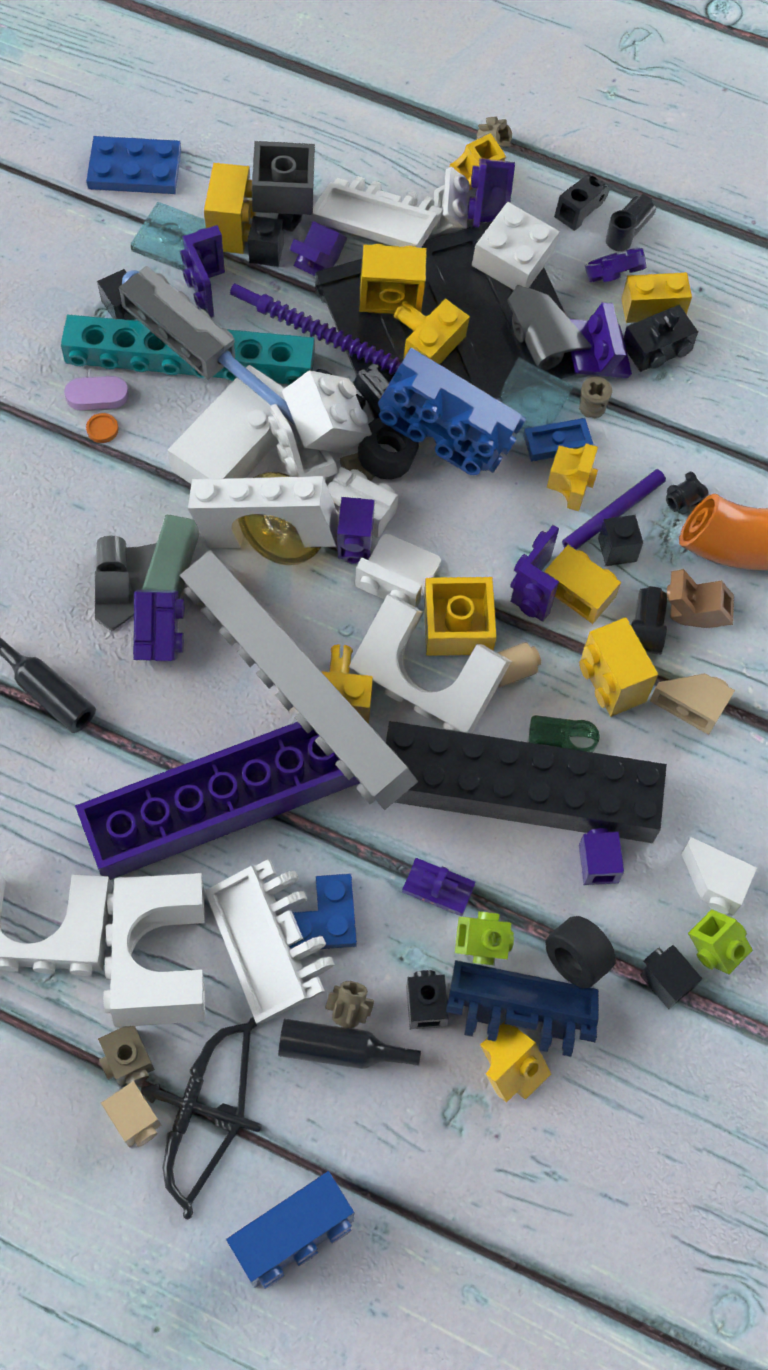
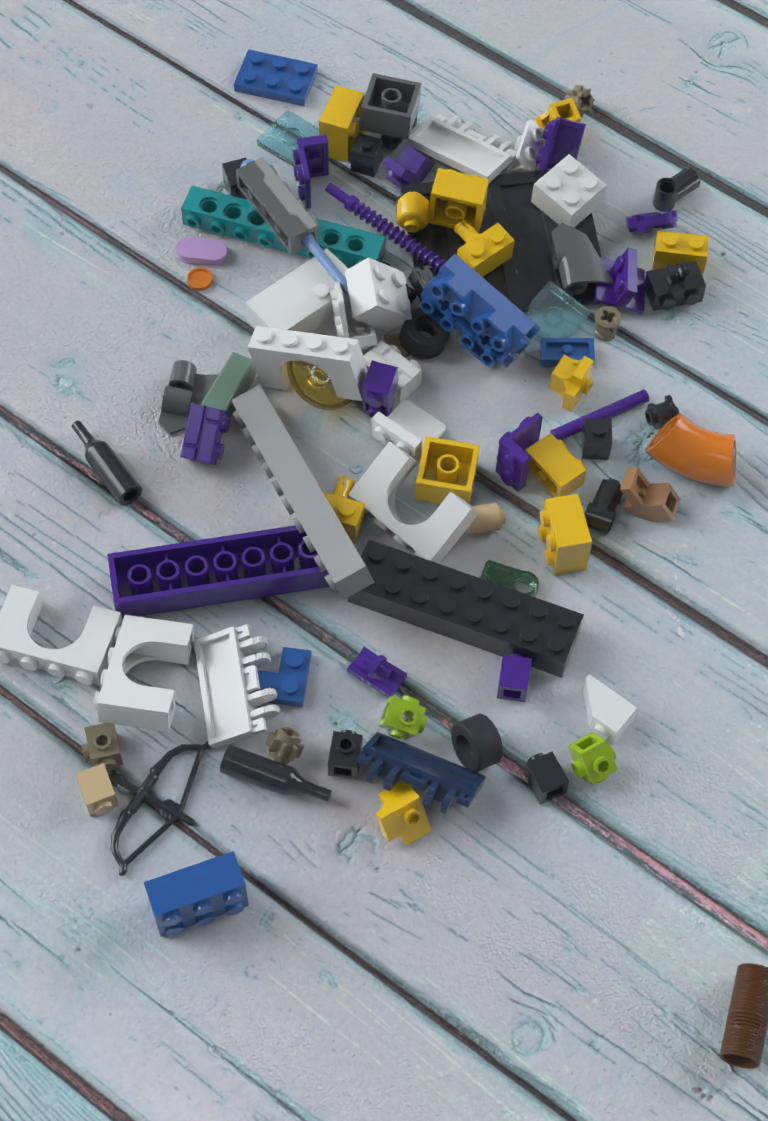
camera: 15 degrees right, 5 degrees down
black leg [554,174,610,231] -> none
tan slope [650,673,735,735] -> none
none -> yellow head [396,192,430,232]

